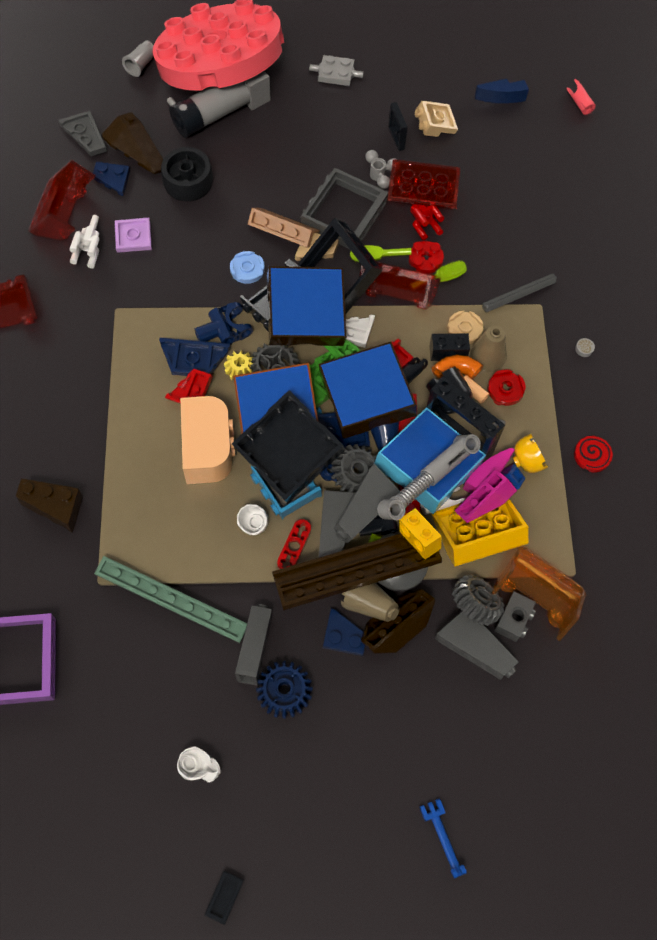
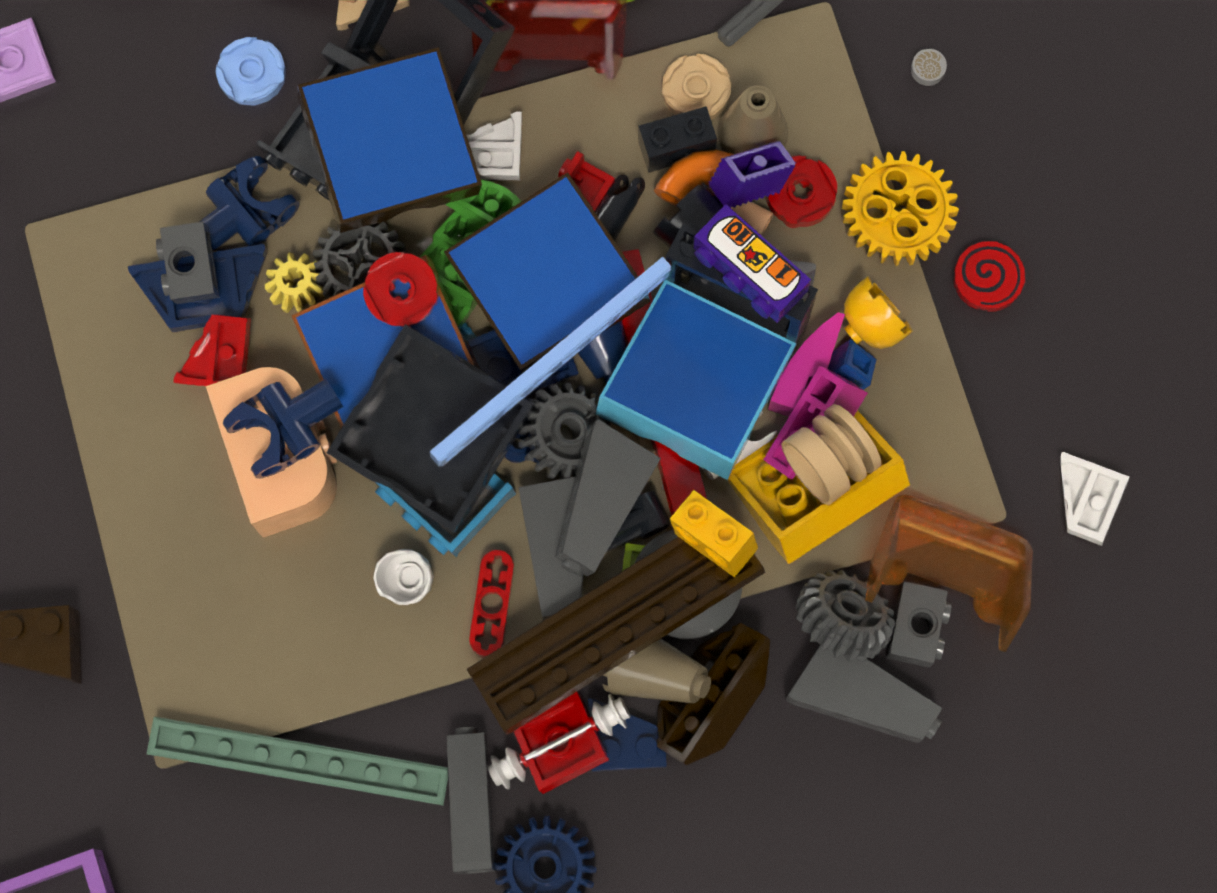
camera: 10 degrees left, 10 degrees up
light grey piece [377,434,481,520] -> none
none -> dark grey brick [156,221,220,304]
none -> dark blue connector [223,379,343,479]
none -> red plate [363,252,439,327]
none -> light blue tile [430,257,671,467]
none -> red plate [488,692,631,794]
none -> brick [693,204,811,323]
none -> dark purple brick [709,141,796,208]
none -> tan wheel [781,404,882,505]
none -> yellow gear [841,151,959,266]
none -> white wing [1060,452,1129,546]

